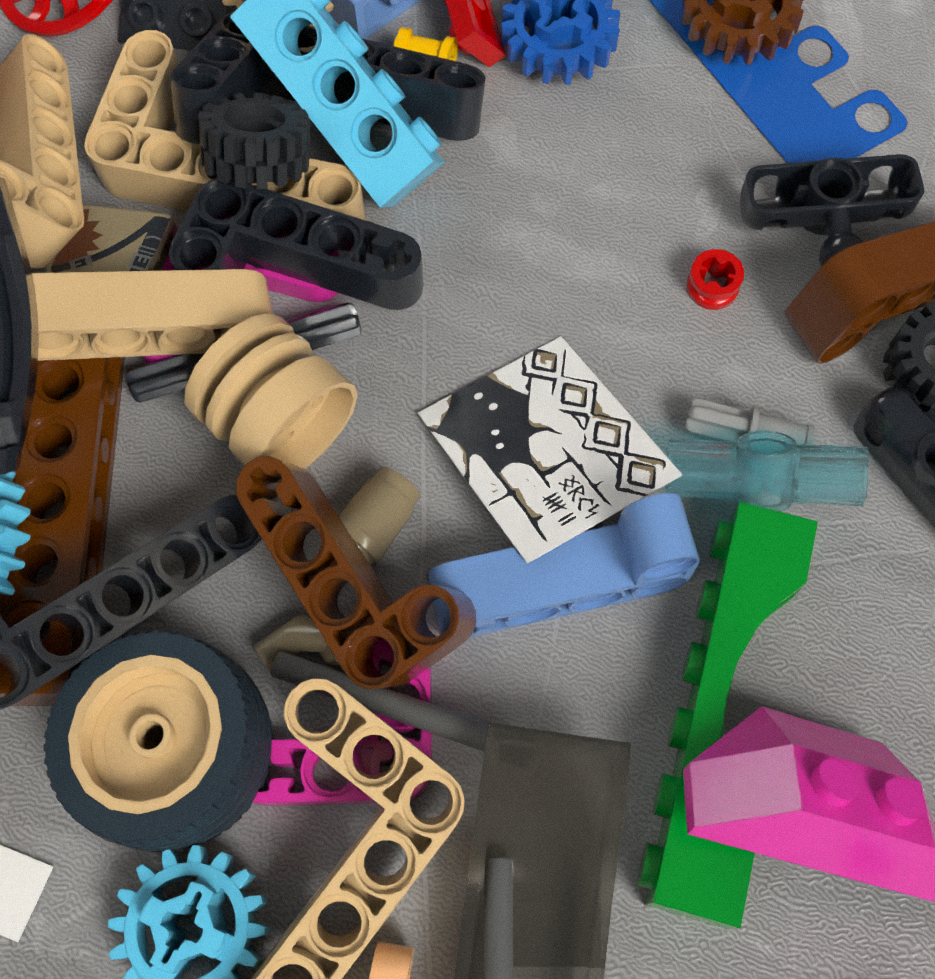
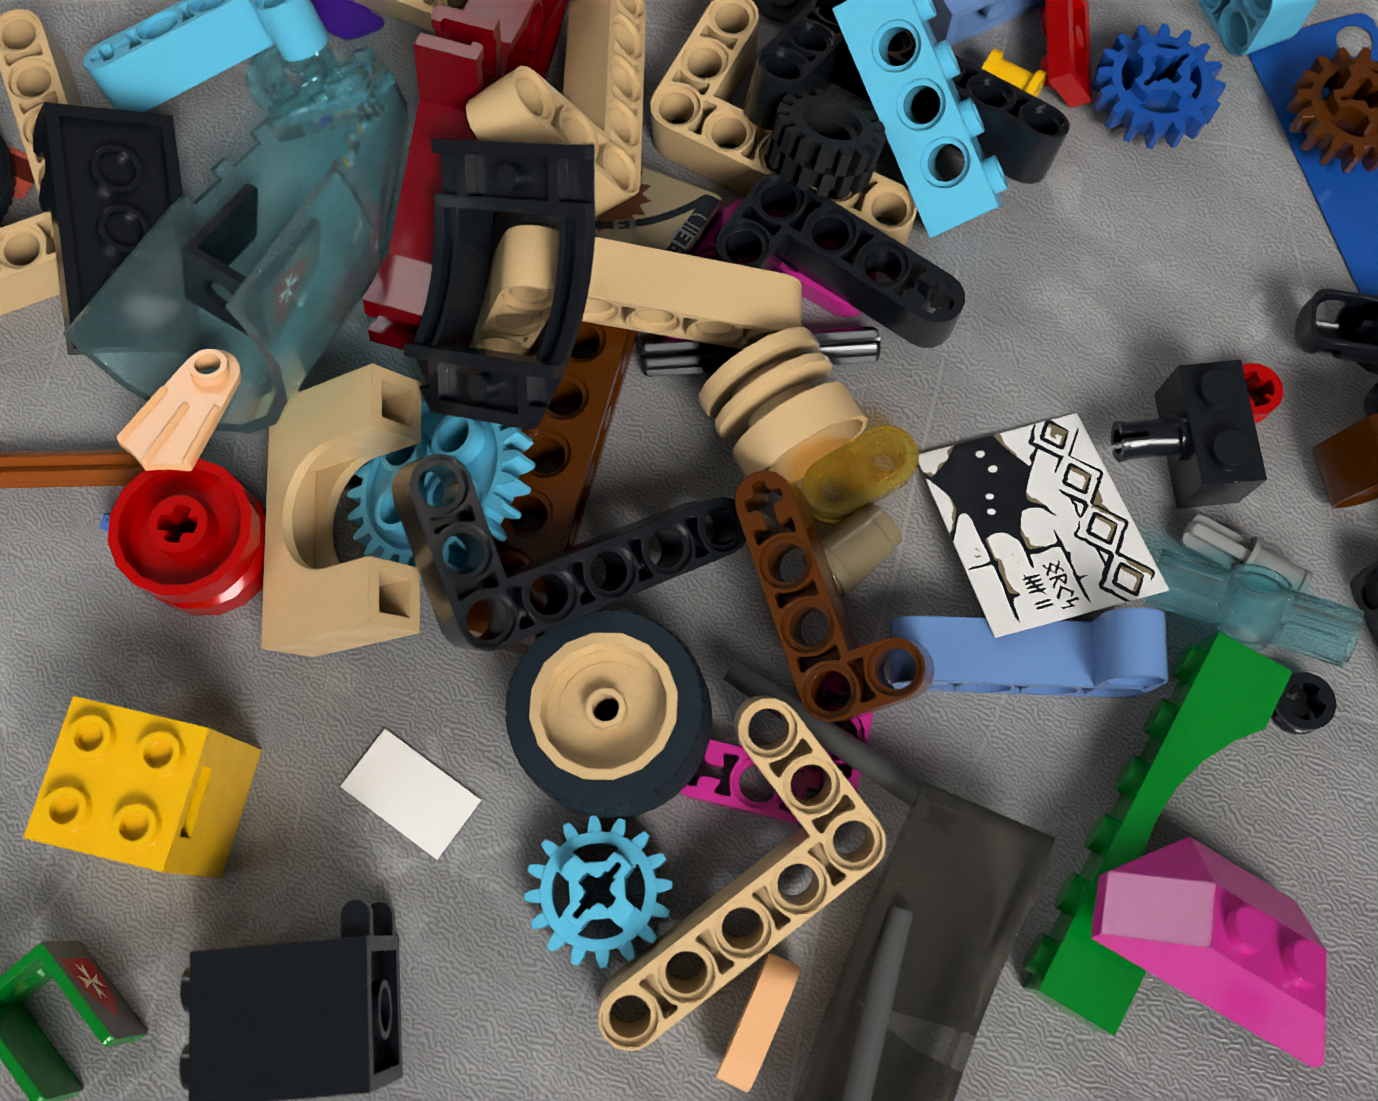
camera: 15 degrees right, 5 degrees up
dark tan arm [252,615,339,673] -> none
none -> clear yellow plate [801,425,919,523]
none -> black brick [1111,360,1267,509]
none -> black bush [1271,672,1337,735]

